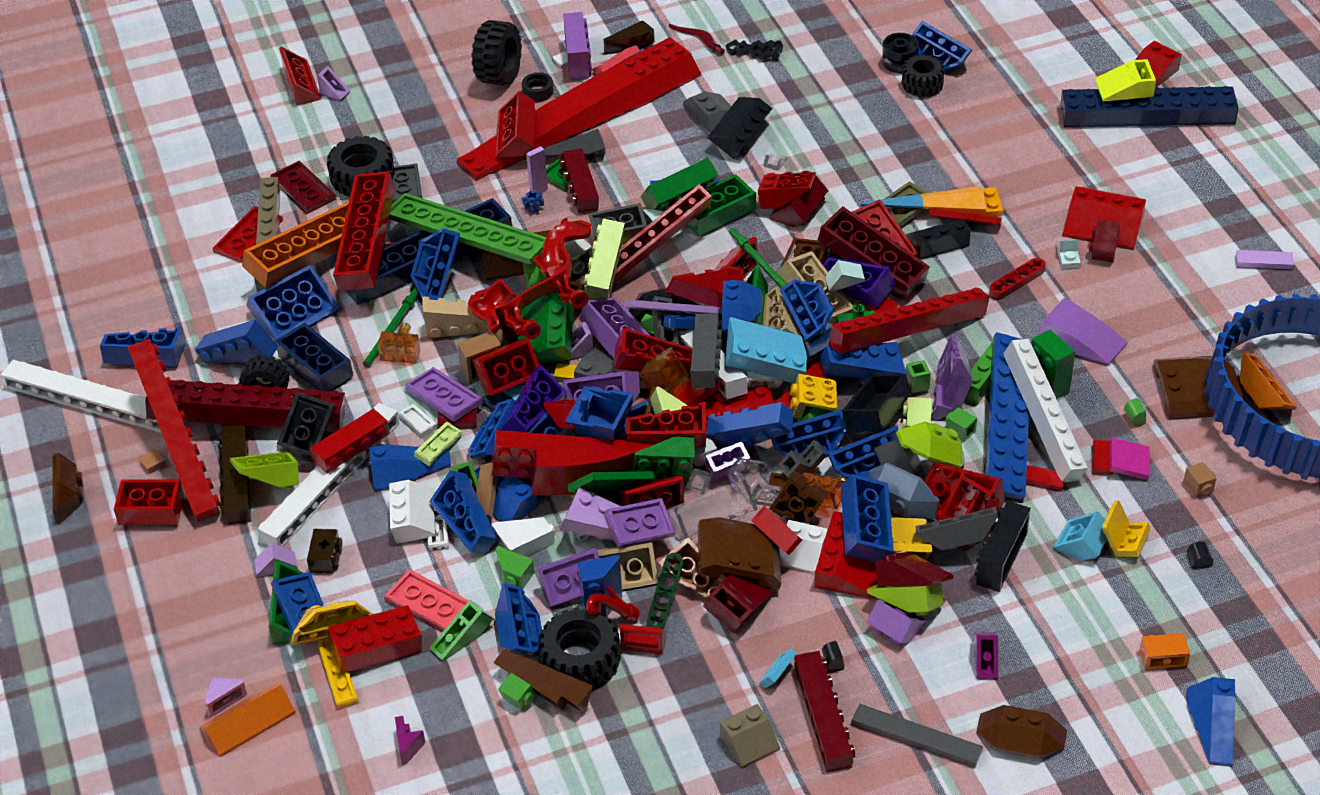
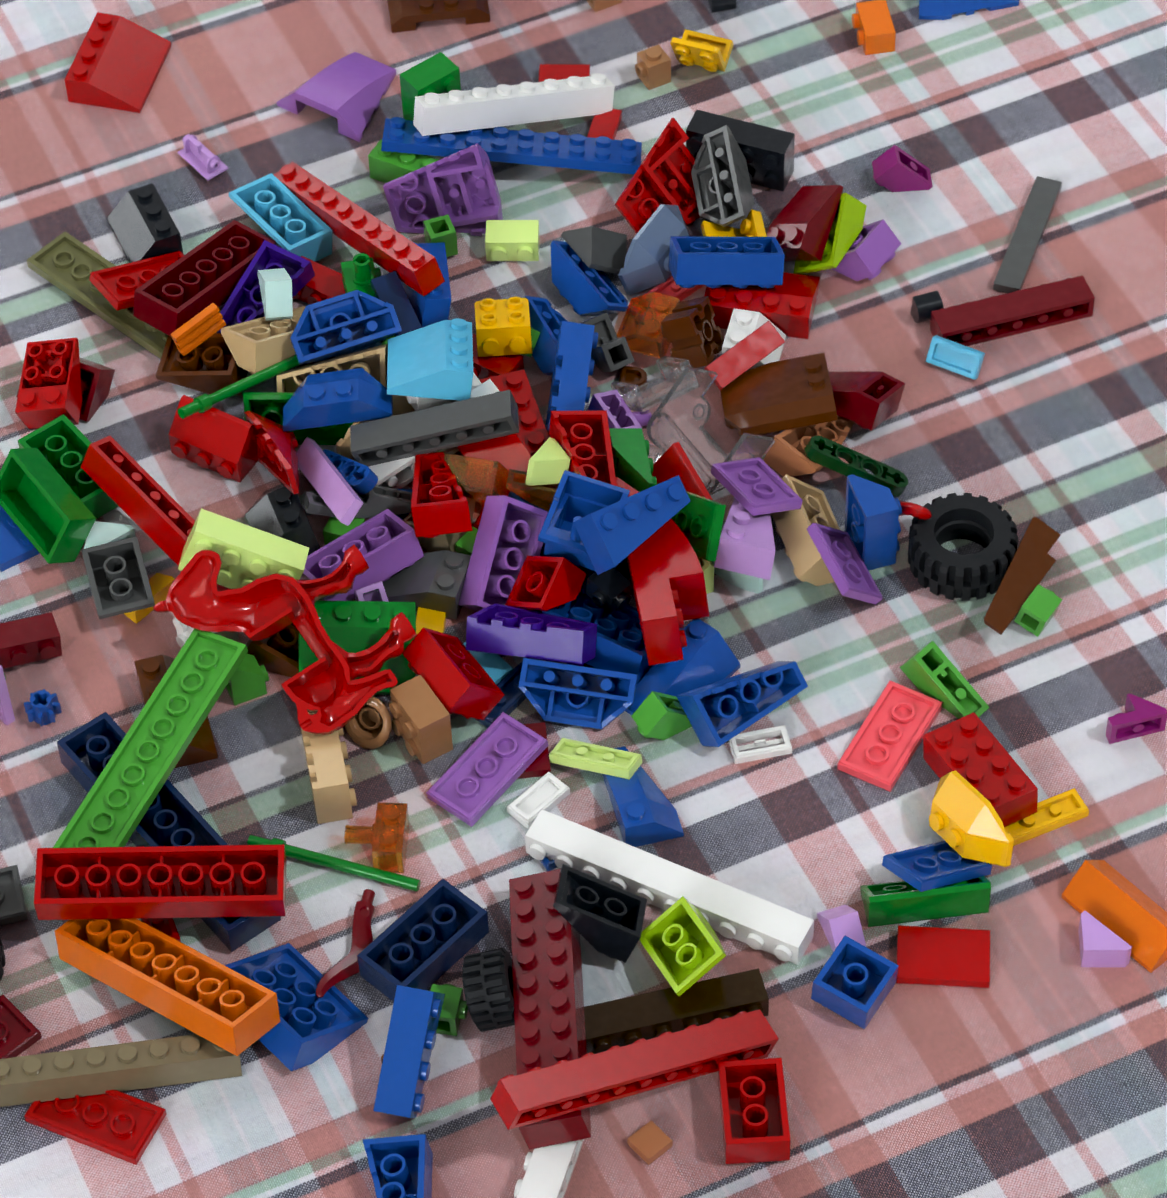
camera: 95 degrees left, 5 degrees up
dark brown brick [307,529,343,573] -> none
red brick [310,408,390,473] -> none
white slope [389,480,436,544] -> none
blue wedge [411,228,460,300] -> none
medium nougat tile [476,462,498,519] -> none
white slope [491,517,556,557] -> none
blue wedge [495,583,542,655] -> none
bright green slope [496,546,535,588] -> none
red tile [620,624,666,655] -> none
dark tan slope [720,704,780,769] -> none
black piece [842,374,911,433] -> none
light orange plate [860,186,1004,216] -> none
lime wedge [896,421,965,468] -> none
red tile [929,209,1002,226] -> none
bright green brick [945,407,977,442] -> none
reddish brown wedge [976,705,1067,759] -> none
red beam [989,258,1046,300] -> none
medium azure slope [1053,511,1108,561] -> none
light aqua slope [1056,240,1081,269] -> none
dark red brick [1089,220,1120,262] -> none
dark pink tile [1109,437,1150,480] -> none
bright green brick [1124,398,1146,426] -> none
none -> orange tile [170,303,227,356]
none -> lavender hinge [178,134,228,181]
none -> medium azure slope [228,173,332,262]
none -> dark red piece [316,889,375,998]
none -> blue wedge [573,475,691,575]
none -> medium nougat brick [635,45,671,90]
none -> blue brick [811,935,899,1029]
none -> red tile [896,925,990,988]

